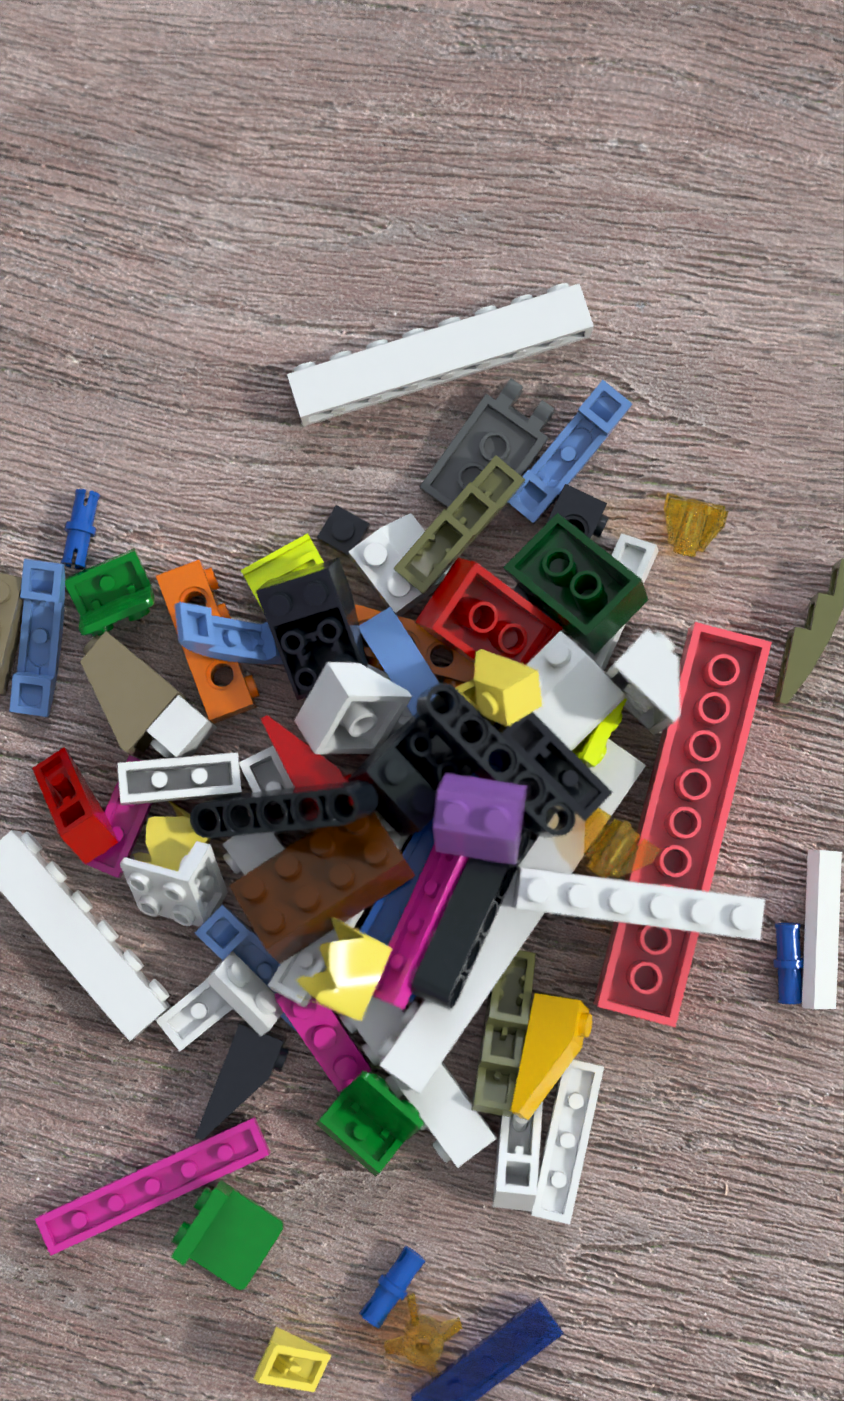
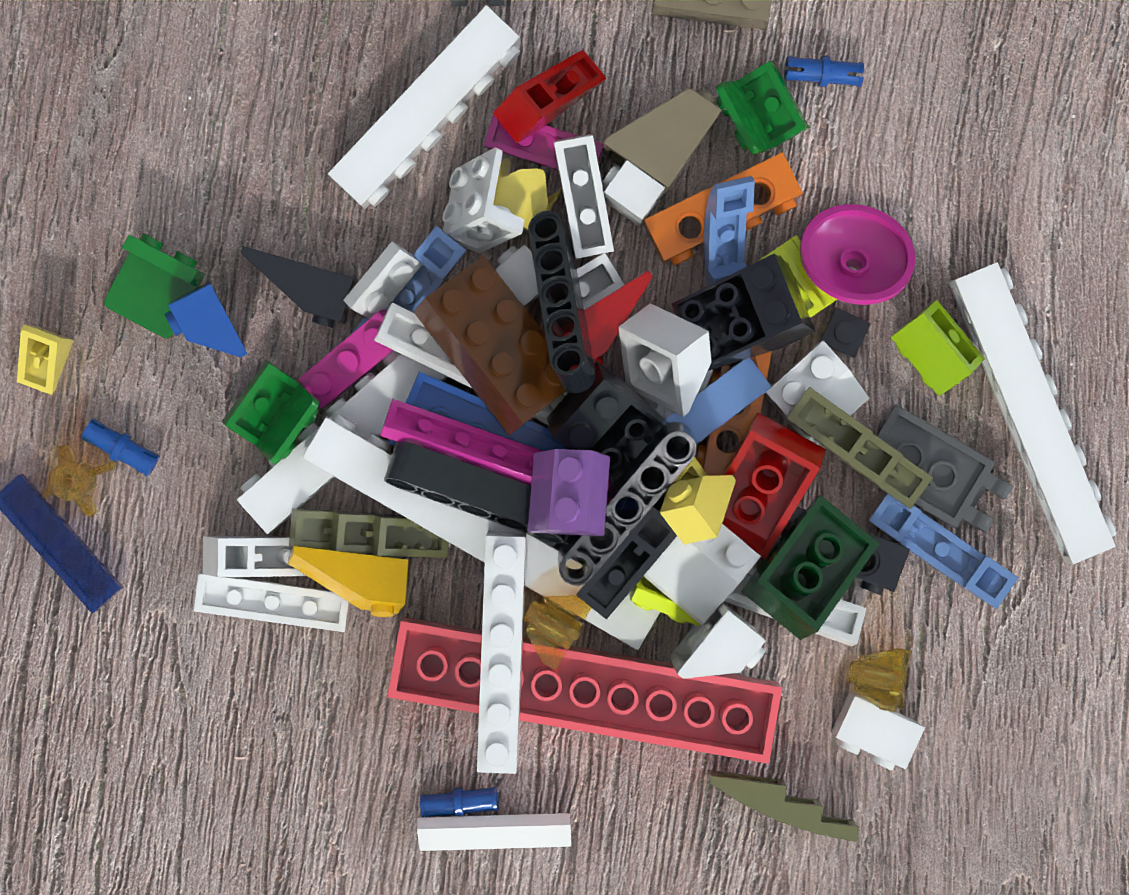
camera: 80 degrees right, 5 degrees up
medium blue slope [9,559,65,717] -> none
dark pink plate [35,1116,271,1256] -> none
white plate [155,980,233,1051] -> none
light yellow piece [295,918,392,1021] -> none
none -> blue slope [165,282,247,358]
none -> dark pink dish [800,204,916,305]
none -> white brick [831,691,925,771]
none -> lime brick [891,300,985,396]

